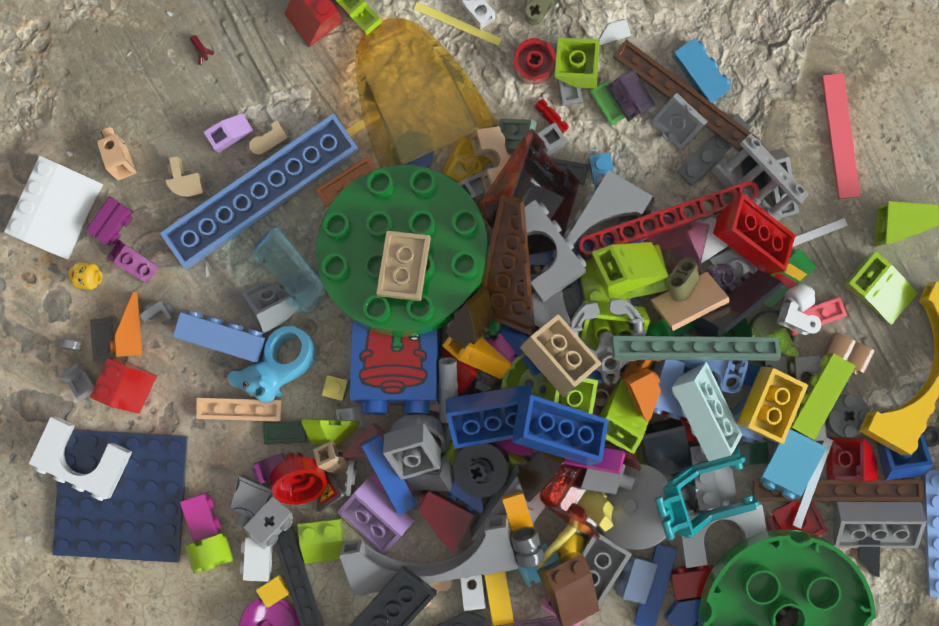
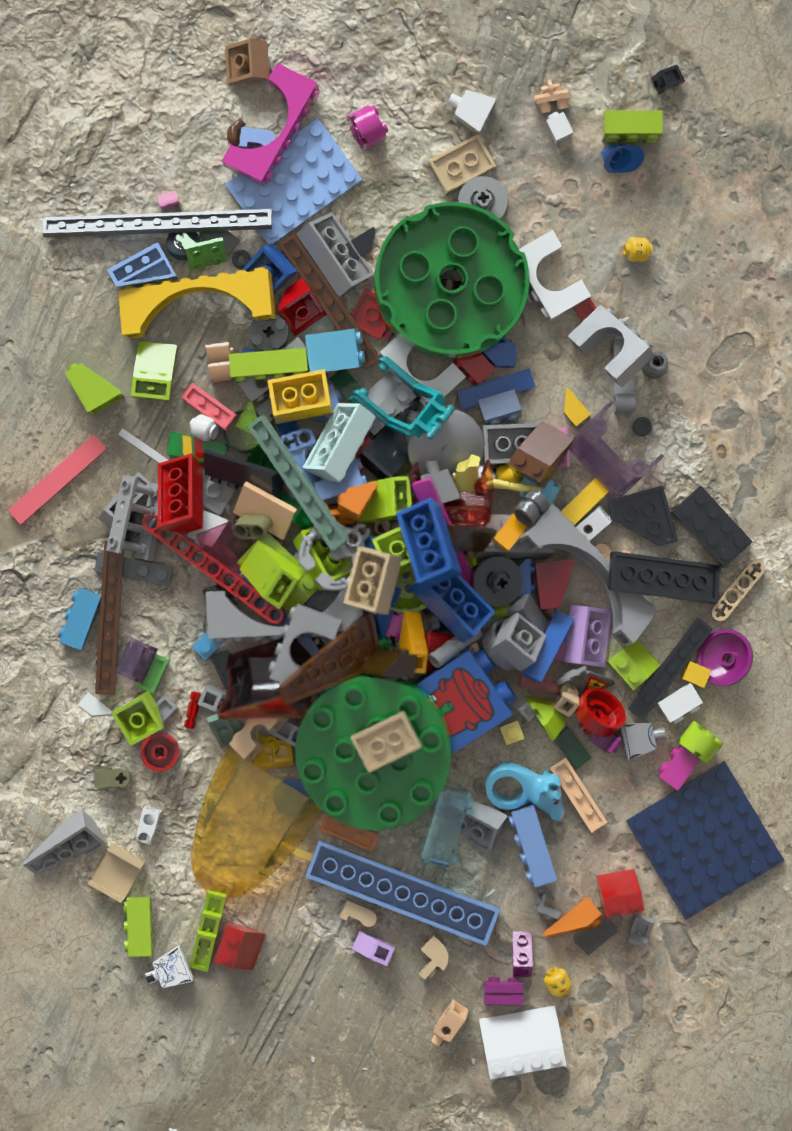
camera: 125 degrees left, 0 degrees up
white arch [29,416,132,501] -> none
light grey tile [59,339,82,351] -> none
dark red bar [190,35,214,65] -> none
light grey brick [243,497,293,550] -> none
light yellow sticker [414,2,502,46] -> none
light grey plate [651,93,708,149] -> none
clear purple head [705,264,736,291] -> none
white leg [776,302,821,335] -> none
white sticker [793,438,833,528] -> none

